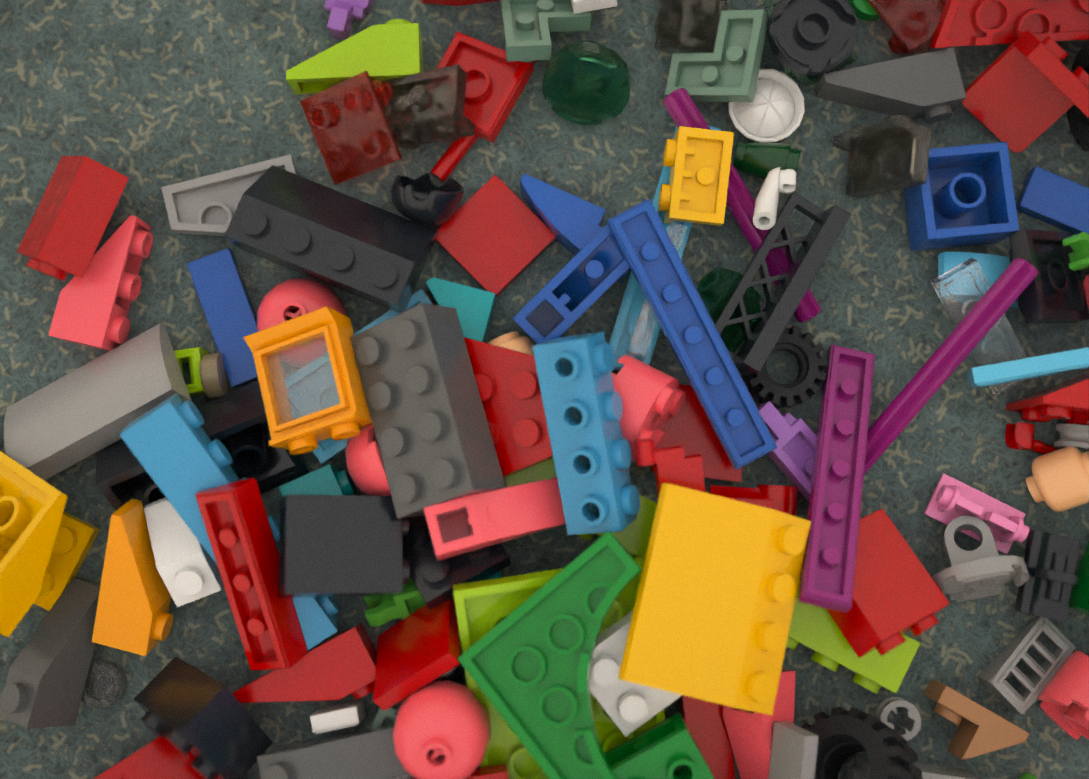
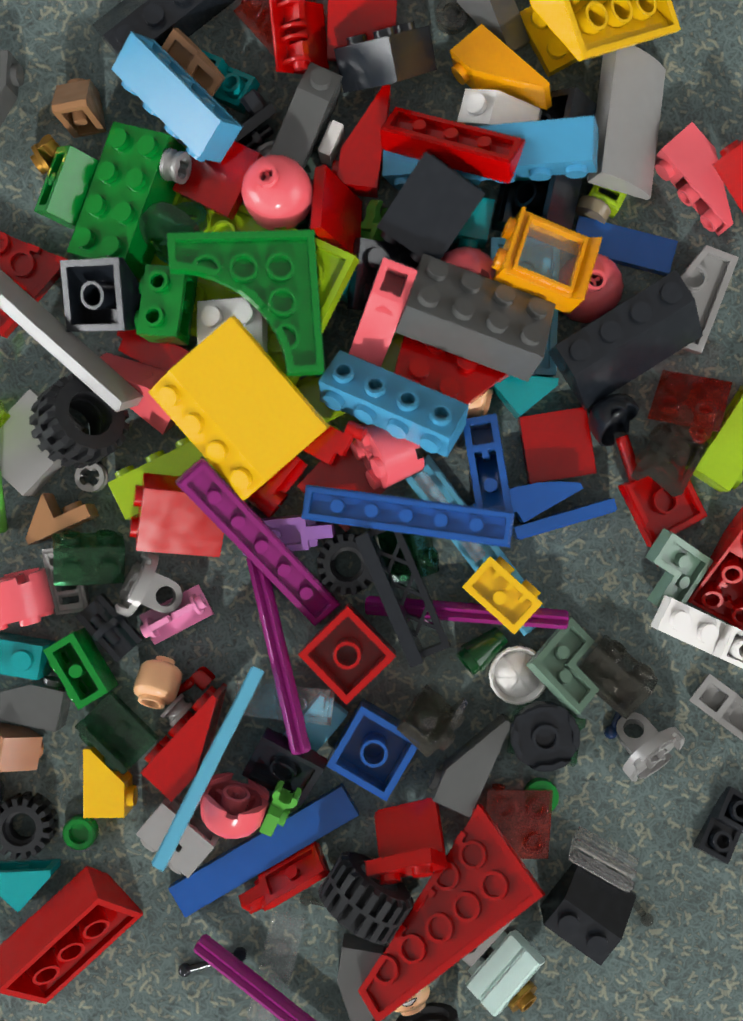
camera: 120 degrees right, 5 degrees up
clear green tile [542,40,632,126] -> none
white arm [753,167,796,230] -> none
none -> clear green bracket [52,529,125,586]
none -> red brick [298,602,397,705]
none -> blue tile [512,498,618,540]

